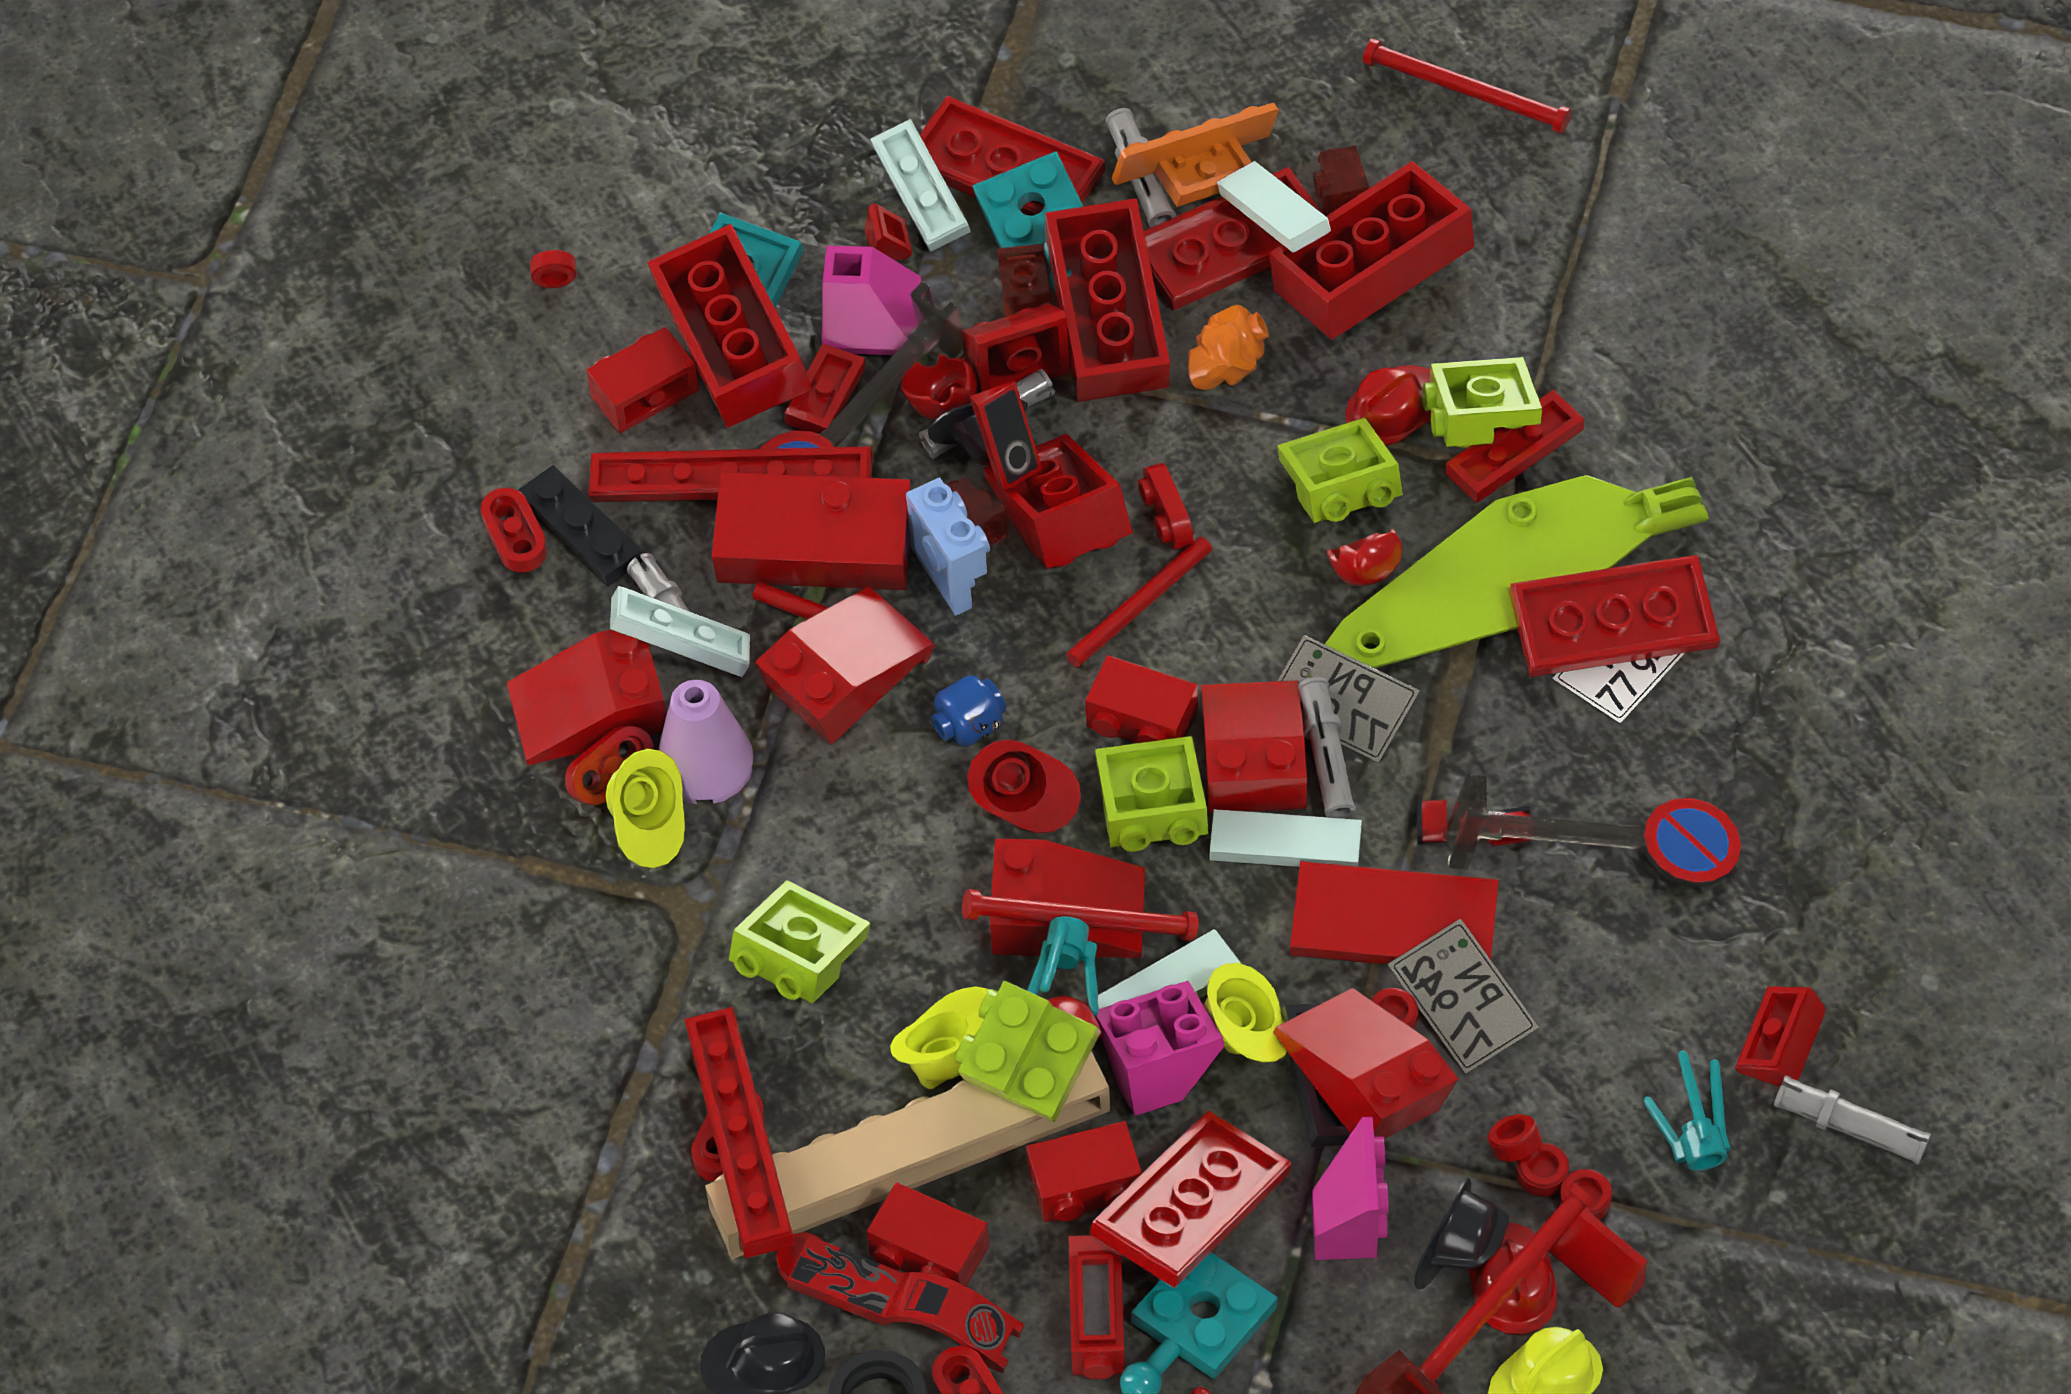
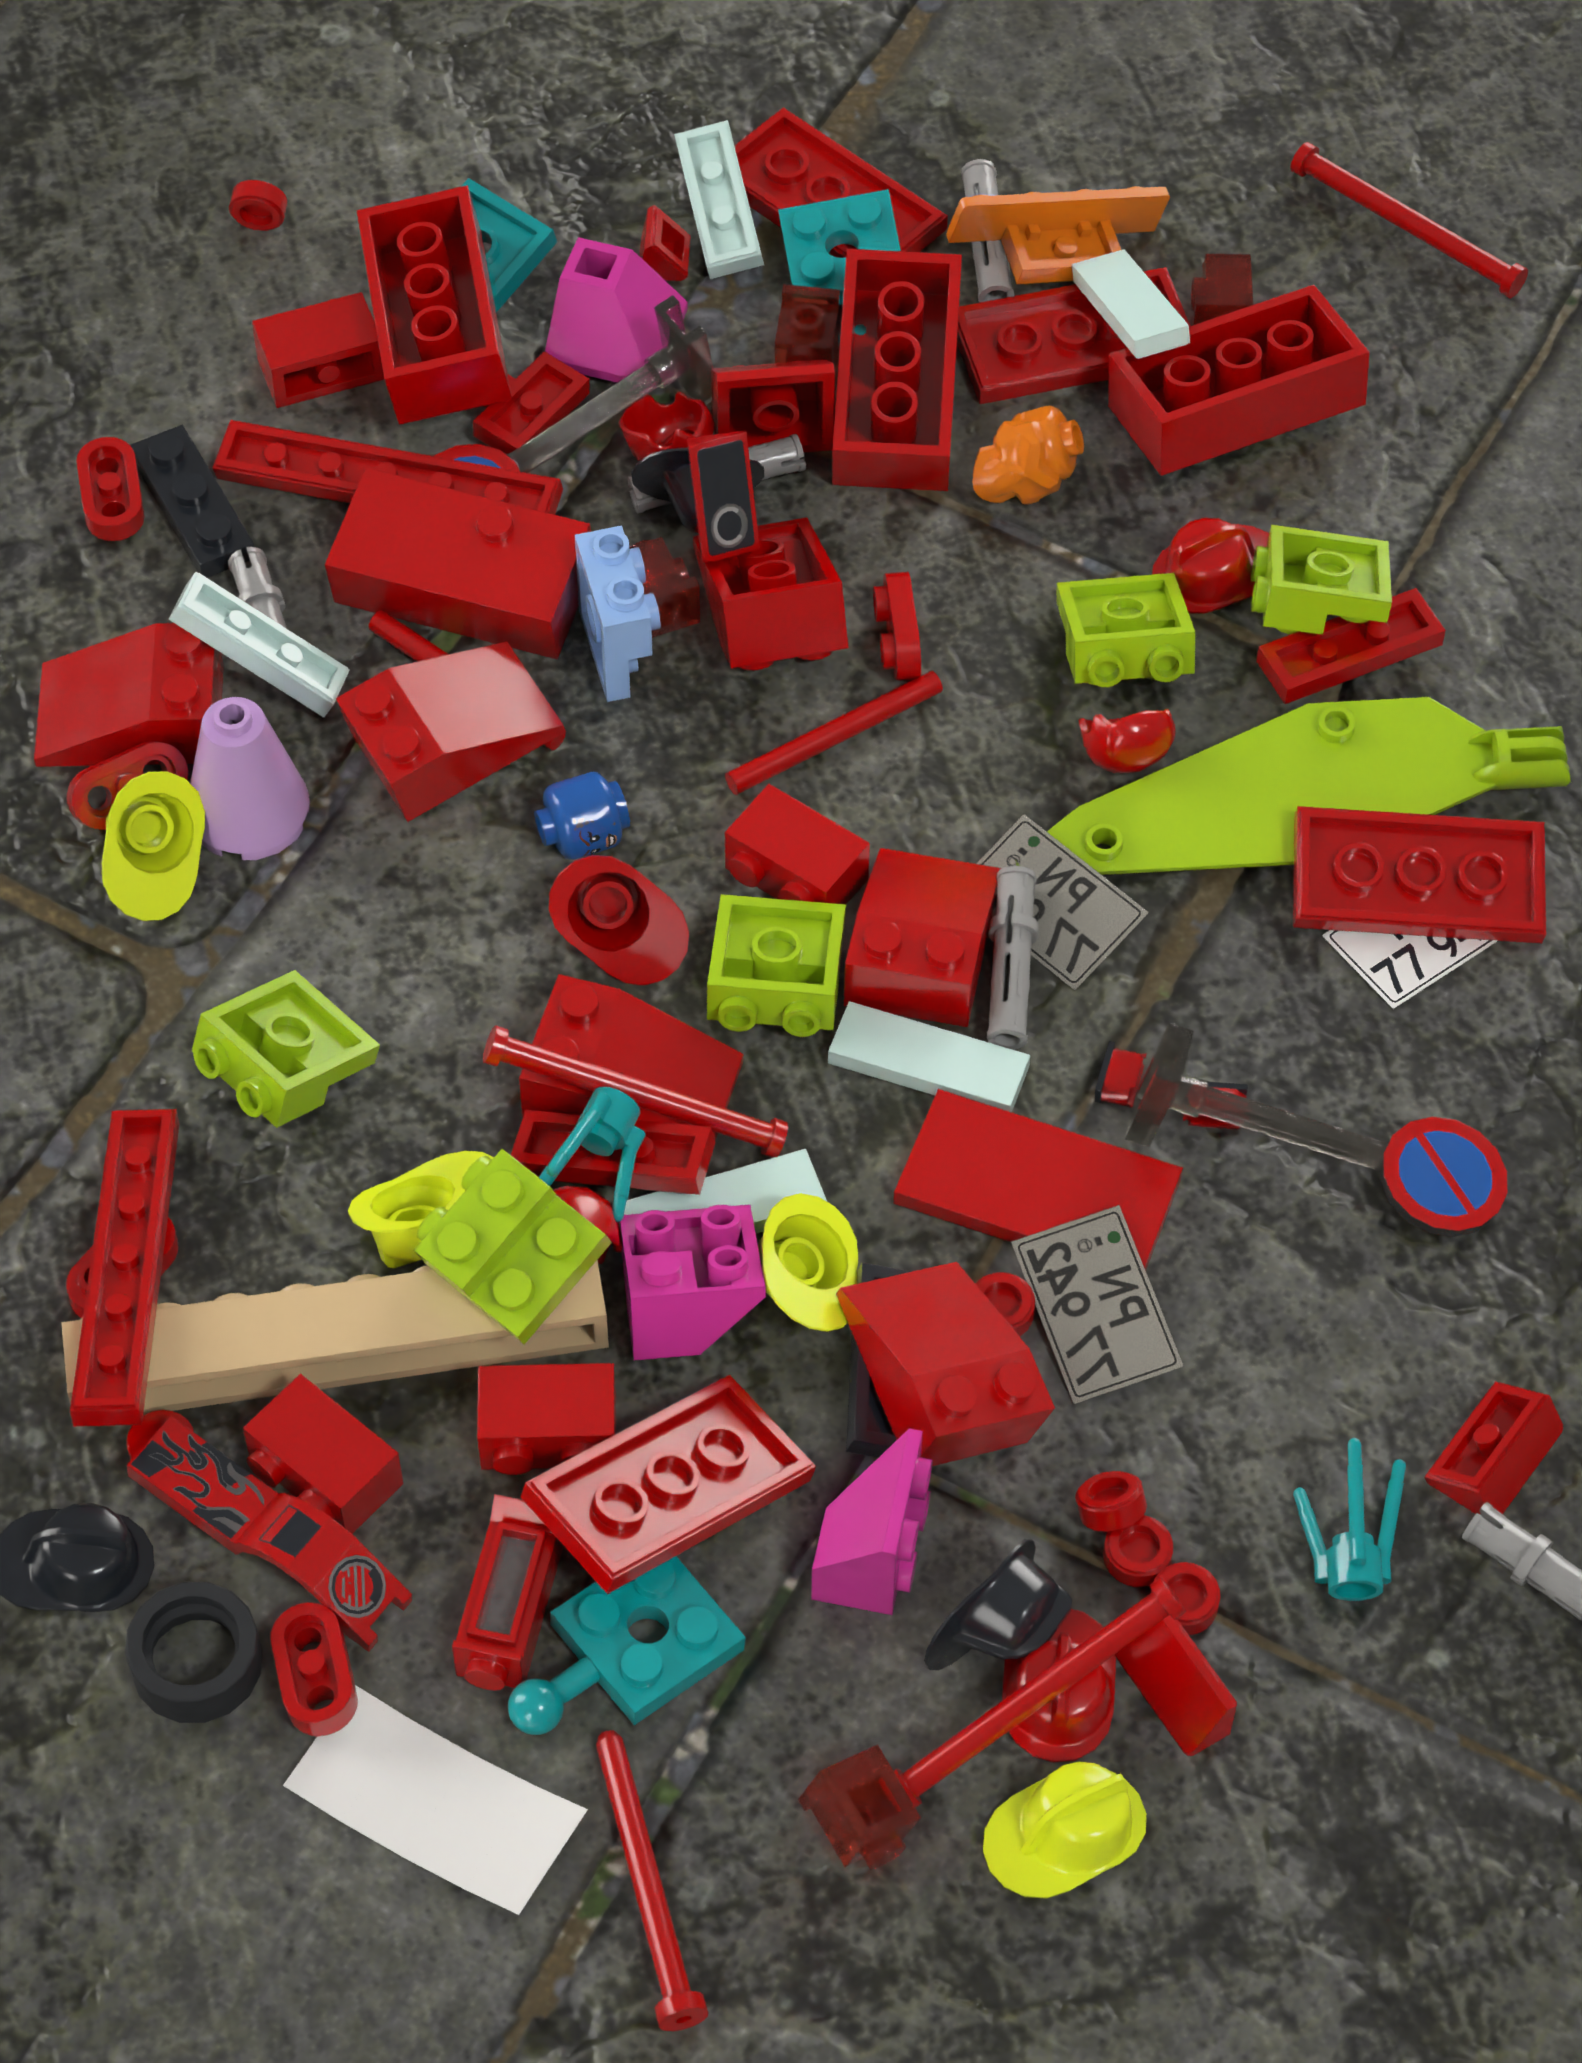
camera: 10 degrees right, 0 degrees up
none -> red plate [511,1110,716,1195]

